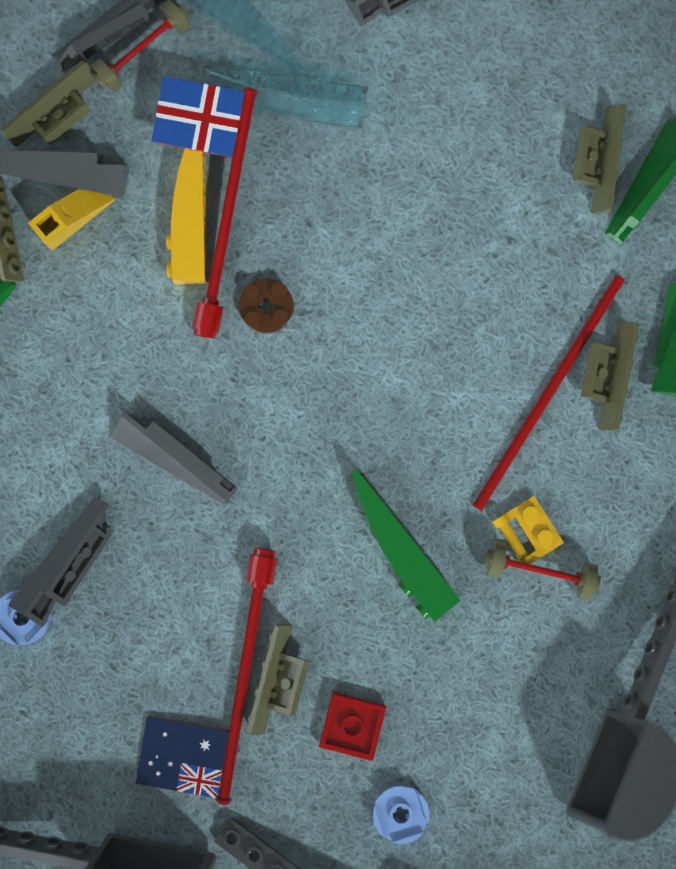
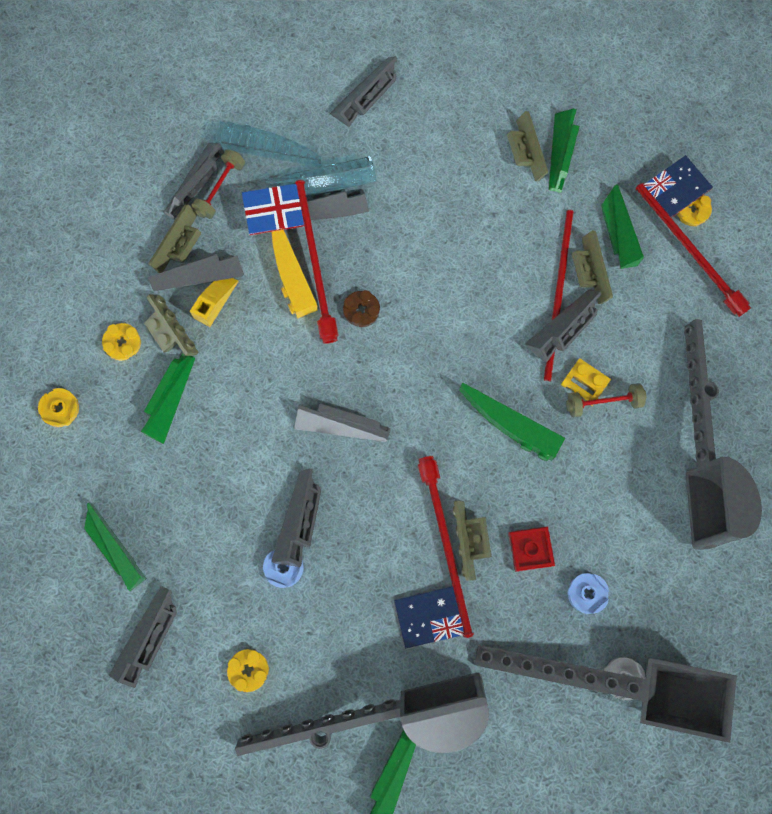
camera: 30 degrees left, 10 degrees down
none -> dark grey wedge [306,187,369,220]
none -> dark grey wedge [525,290,601,362]

